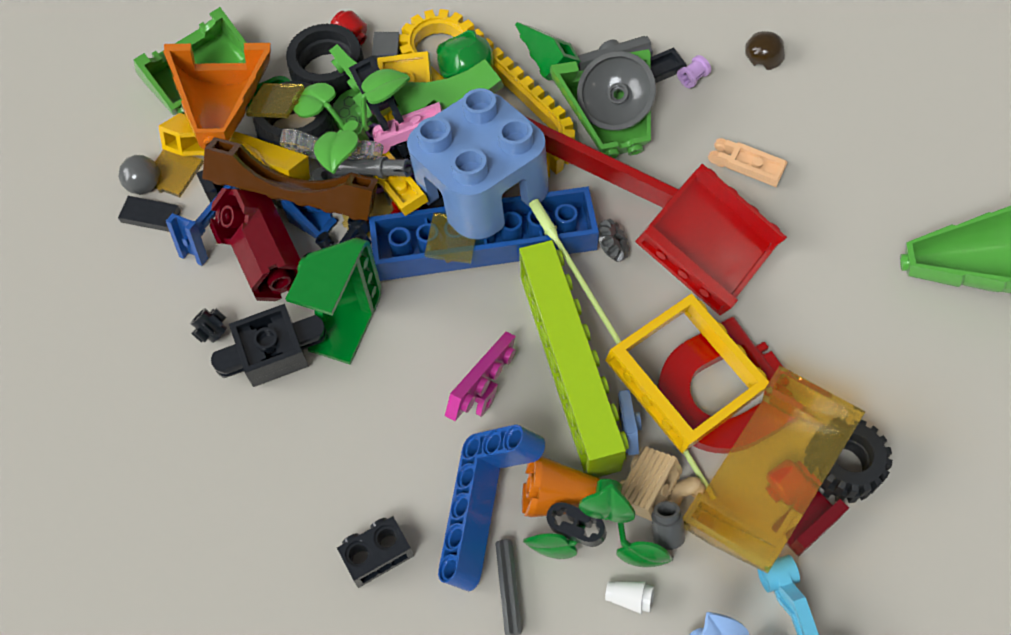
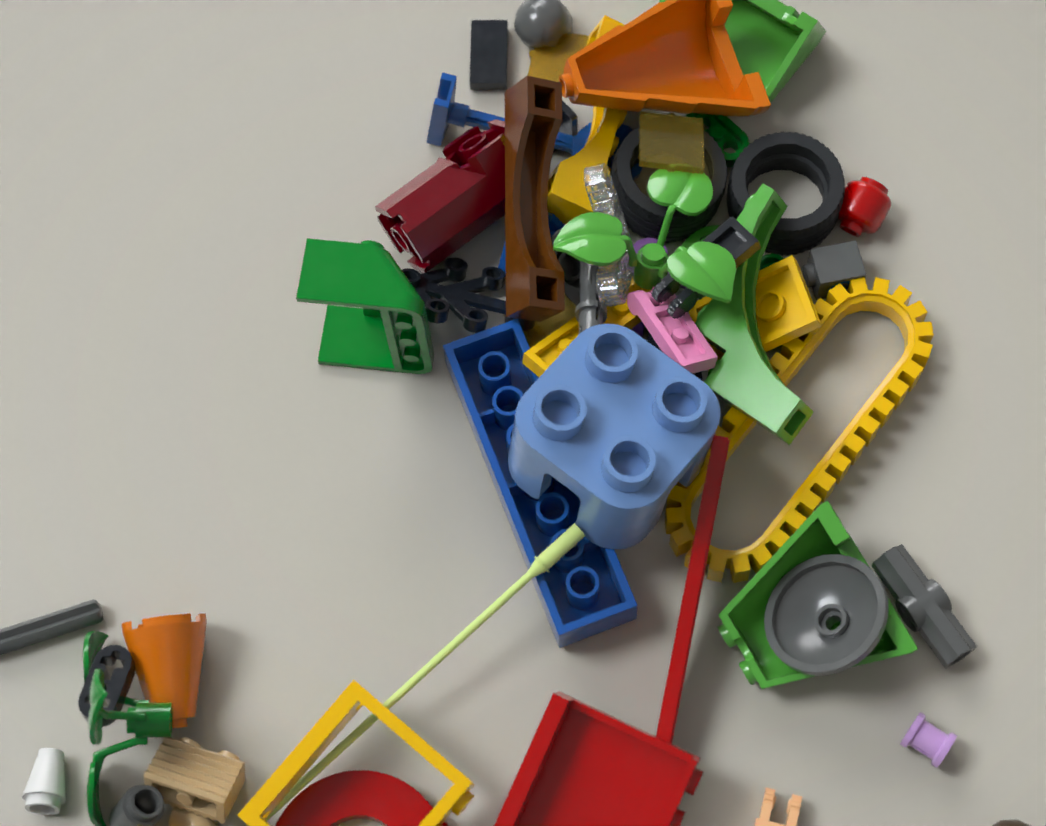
camera: 80 degrees right, 5 degrees up
black gear [190,308,227,343] -> none
black brick [211,304,327,387] -> none
black brick [337,516,414,588] -> none
clear yellow piece [424,213,476,264] -> none
green helmet [436,30,494,79] -> none
blue beam [438,425,545,592] -> none
dark pink plate [445,331,516,421] -> none
green slope [515,22,581,81] -> none
lime brick [519,240,629,478] -> none
dark grey gear [598,219,630,262] -> none
medium blue plate [618,390,642,455] -> none
black tile [651,47,687,83] -> none

